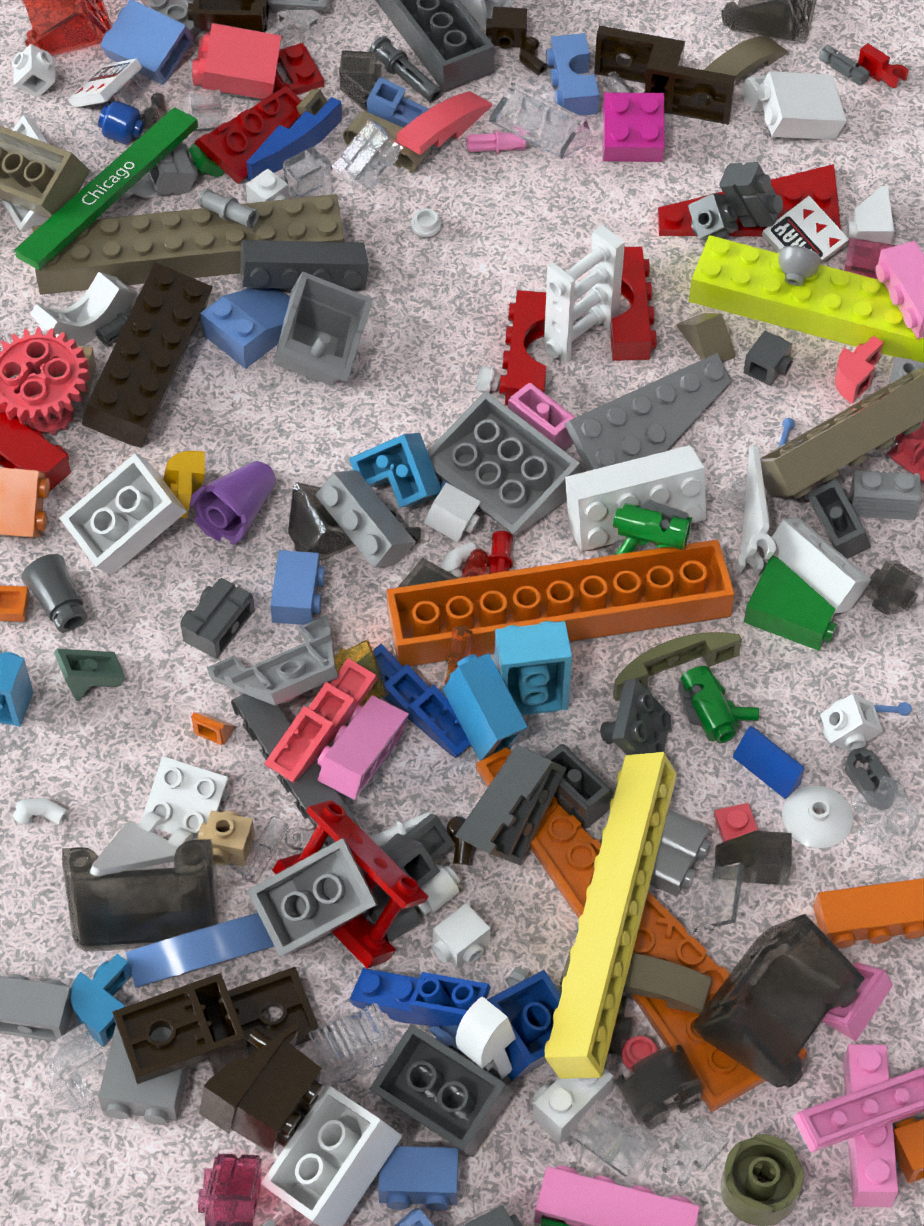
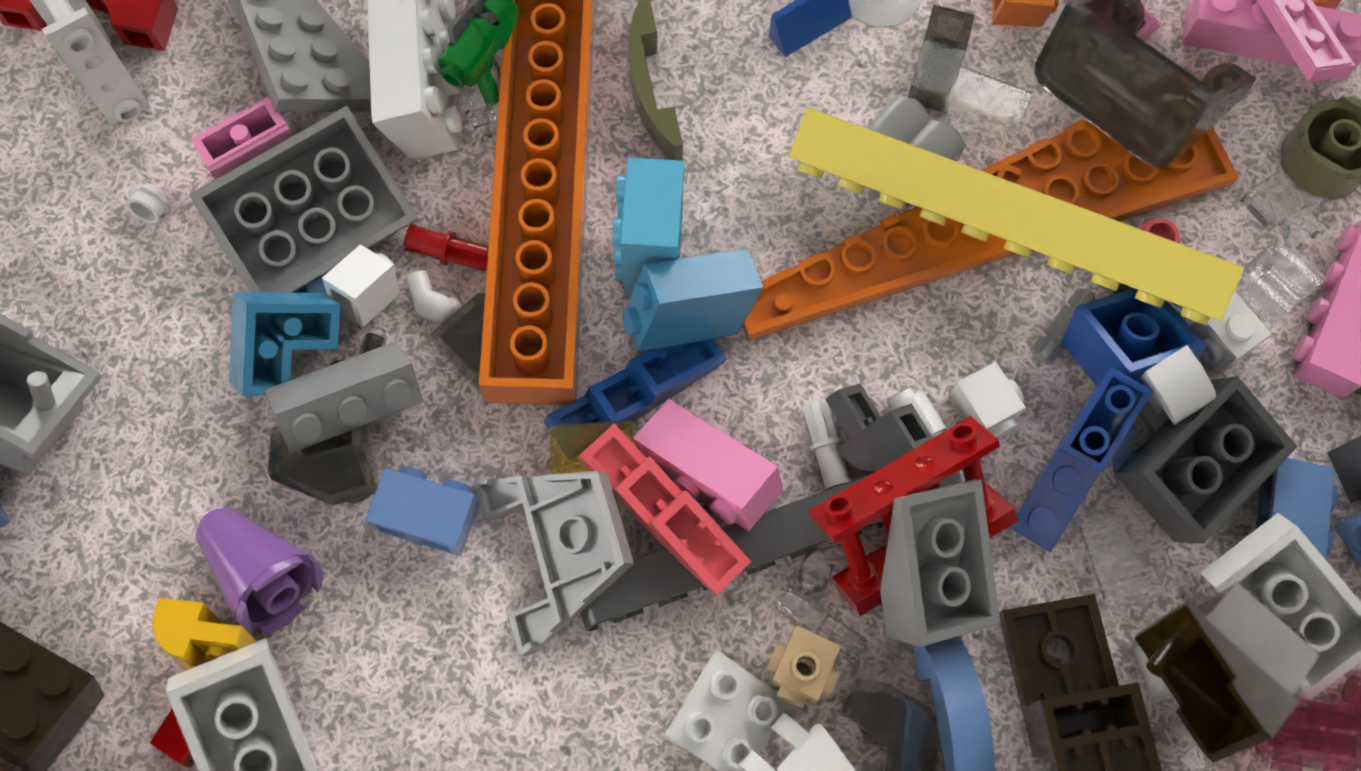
camera: 80 degrees left, 15 degrees up
dark grey brick [180,578,255,659] -> none
orange slope [191,712,235,745] -> none
clear orange axle [444,625,472,685] -> none
dark brown arm [447,816,473,866] -> none
dark grey wedge [455,744,567,865] -> none
clear red arm [462,549,488,578] -> none
red arch [499,290,546,406] -> none
dark grey brick [545,744,612,828] -> none
dark tan slope [560,951,713,1014] -> none
dark grey plate [600,678,671,755] -> none
clear smoke brick [615,1045,705,1131] -> none
green piece [678,666,759,743] -> none
coral plate [714,803,759,846] -> none

